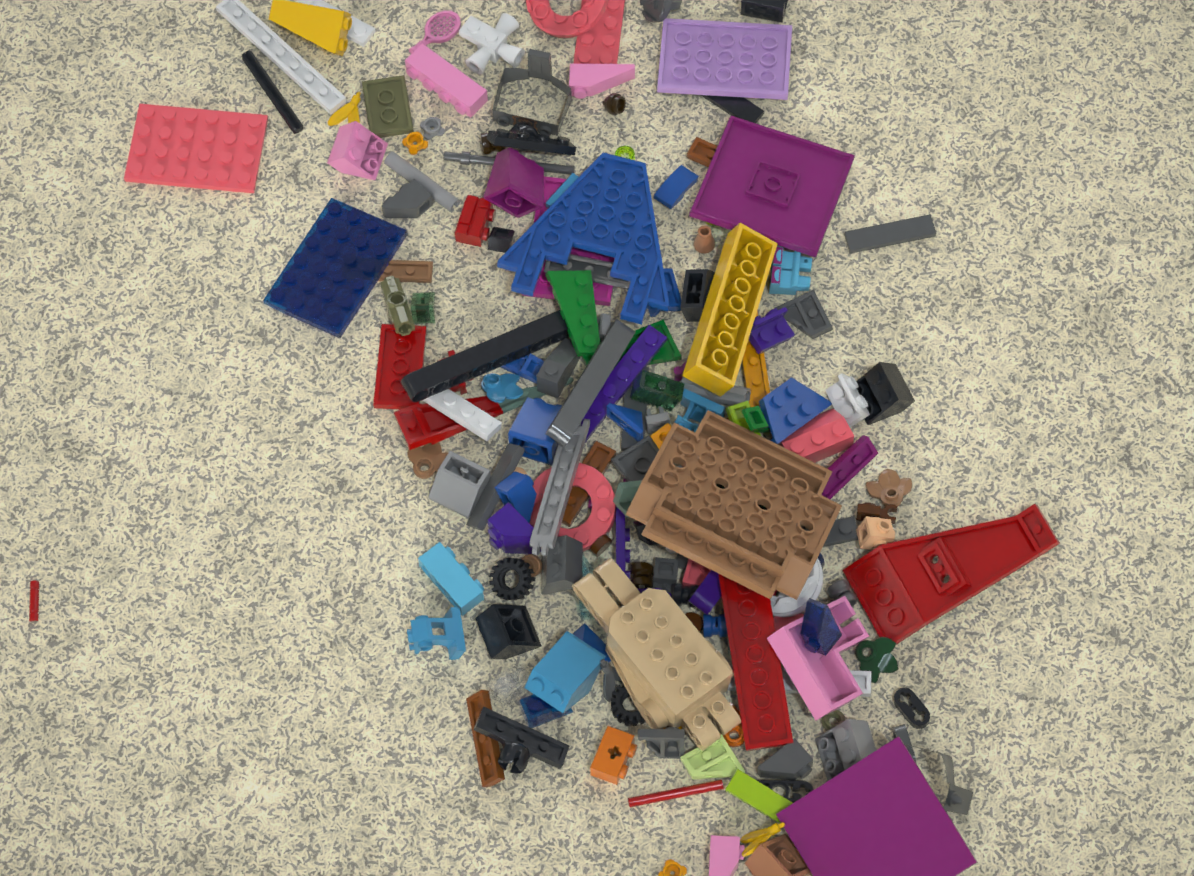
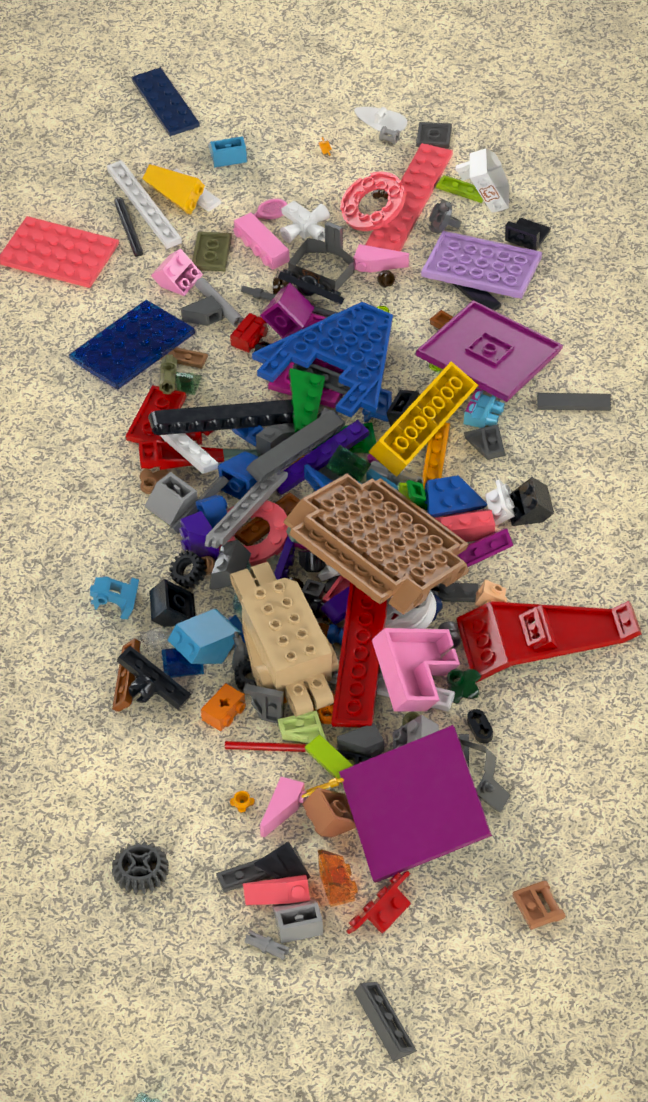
camera: 15 degrees right, 15 degrees down
yellow piece [327,92,361,126] -> none
light orange plate [402,132,428,155] -> none
medium azure brick [418,542,485,616] -> none
light grey plate [420,117,445,140] -> none
dark azure plate [481,373,524,403] -> none
reddish brown tile [590,535,613,557] -> none
blue slope [653,165,699,209] -> none
nougat cone [693,225,715,254] -> none
dark purple bracket [749,307,795,354] -> none
clear blue slope [800,598,842,656] -> none
reddish brown plate [856,502,897,524] -> none
medium nougat plate [866,469,912,507] -> none

